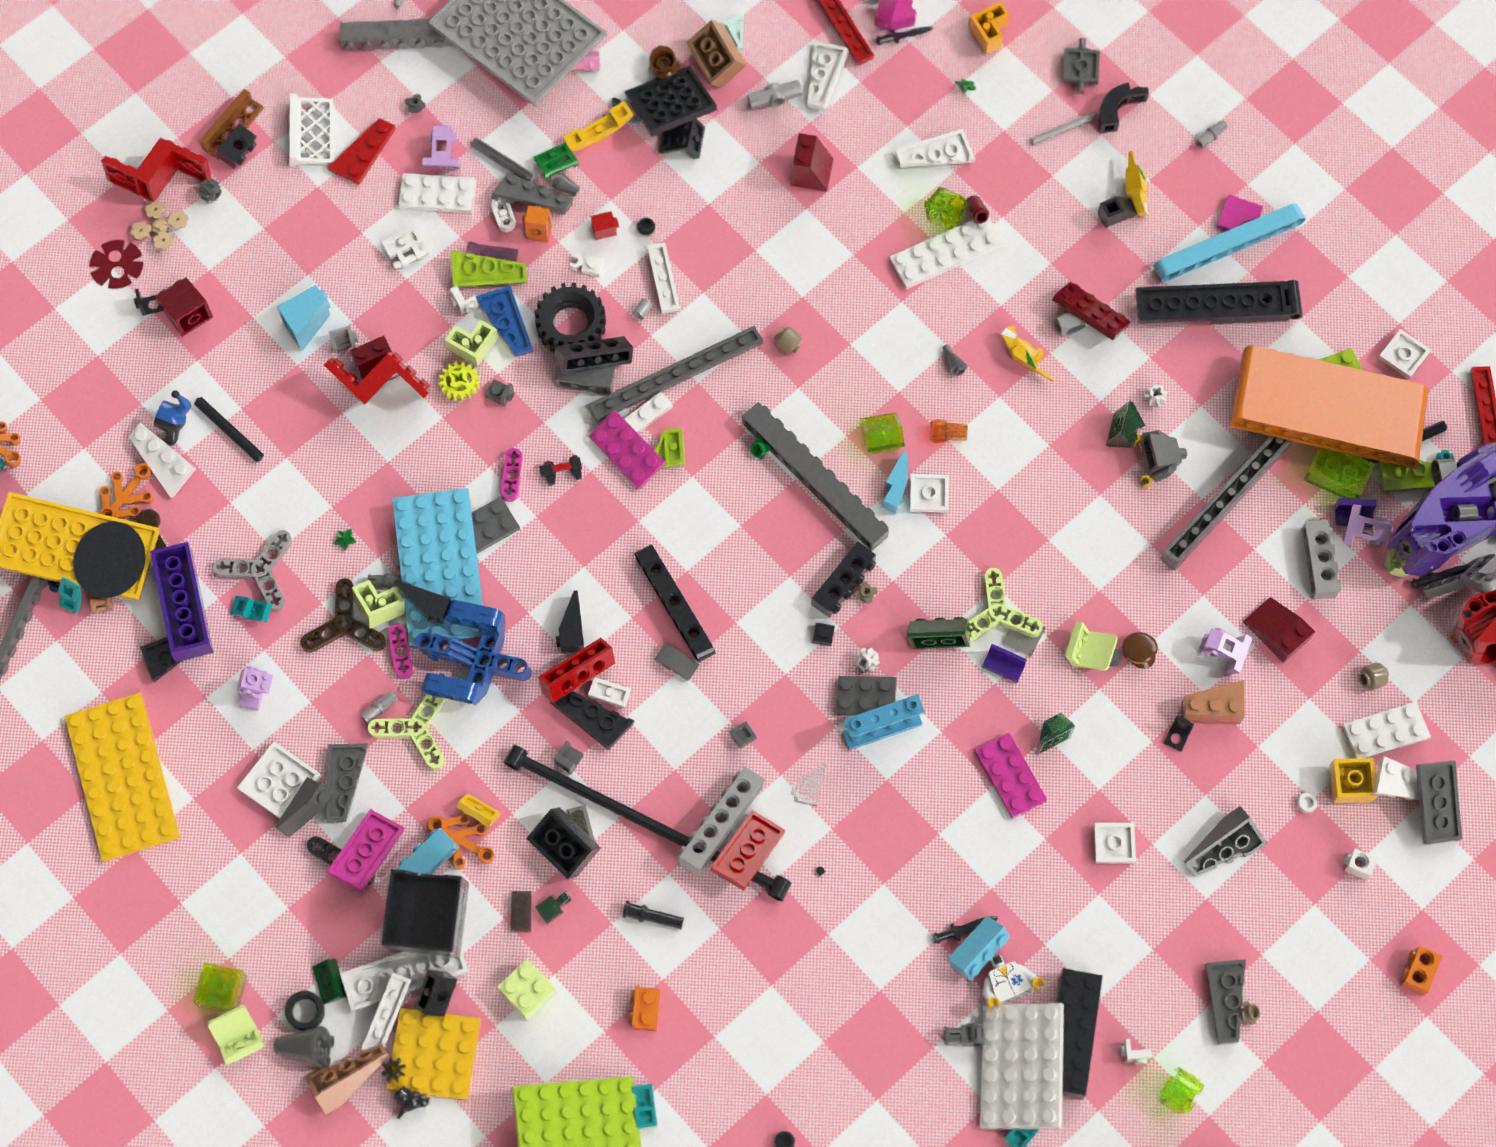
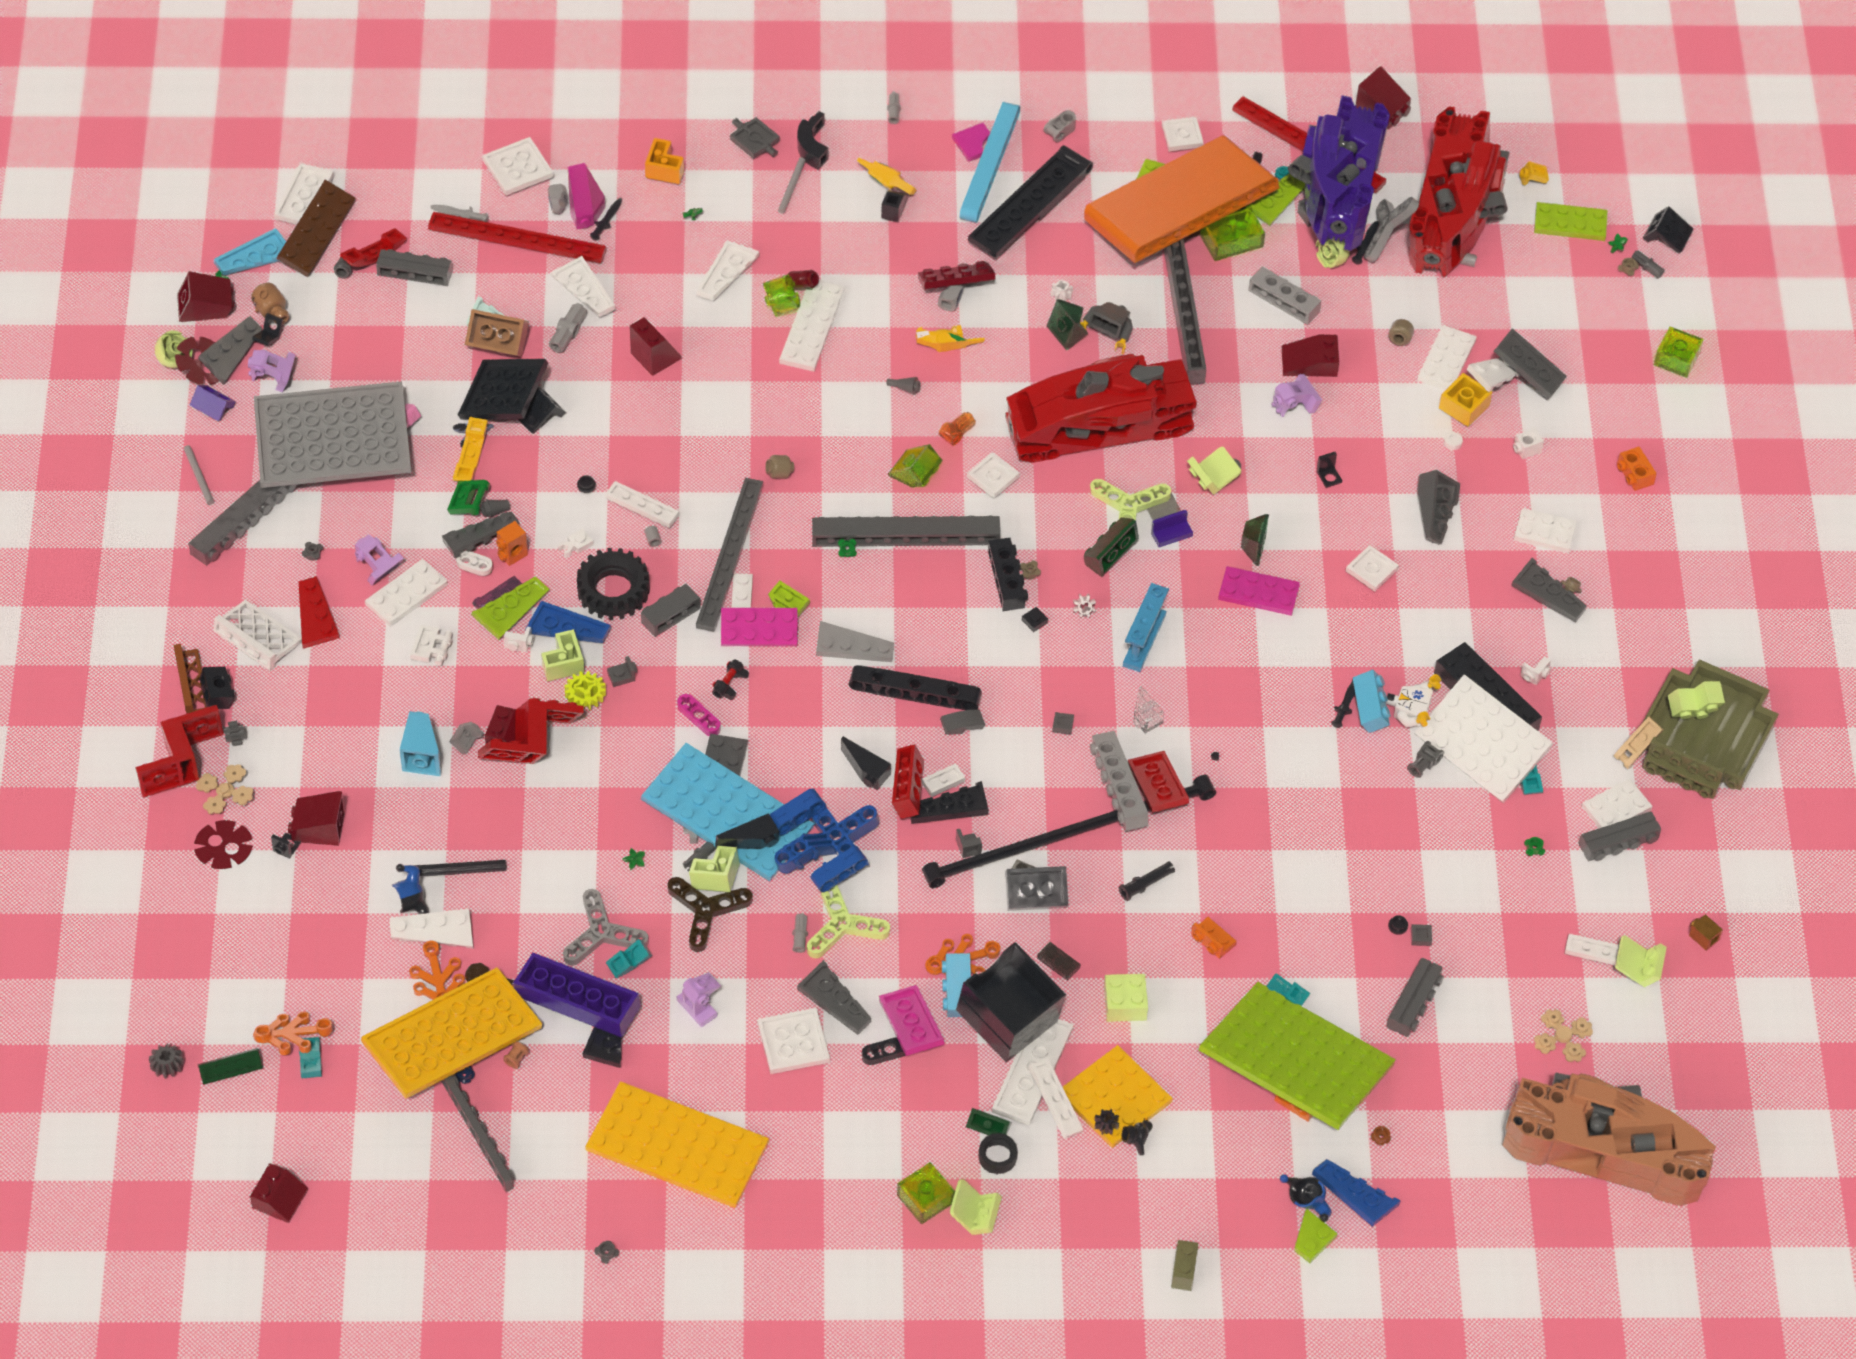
camera: 50 degrees left, 15 degrees down
teal slope [58,577,82,614] -> none
black sticker [73,521,145,598] -> none
dark grey cone [274,1026,334,1068] -> none
dark grey slope [275,777,333,837] -> none
nougat wedge [306,1044,389,1115] -> none
dark pink beam [388,624,413,680] -> none
black brick [414,969,458,1017] -> none
yellow plate [456,793,501,827] -> none
flat silver axle [471,138,533,181] -> none
clear green plate [535,891,571,924] -> none
black brick [554,336,633,374] -> none
red brick [591,211,619,240] -> none
reddish brown piece [649,45,680,79] -> none
dark grey plate [836,676,897,716] -> none
medium azure slope [883,451,908,514] -> none
reddish brown piece [1123,632,1158,669] -> none
clear neon green brick [1158,1066,1204,1115] -> none
nougat wedge [1182,680,1245,724] -> none
dark purple panel [1334,498,1377,527] -> none
lavender tile [1344,504,1394,545] -> none
none -> light grey wing [816,621,894,662]
none -> red piece [1005,354,1197,463]
none -> light grey piece [1043,110,1076,142]
none -> white plate [1514,508,1577,554]

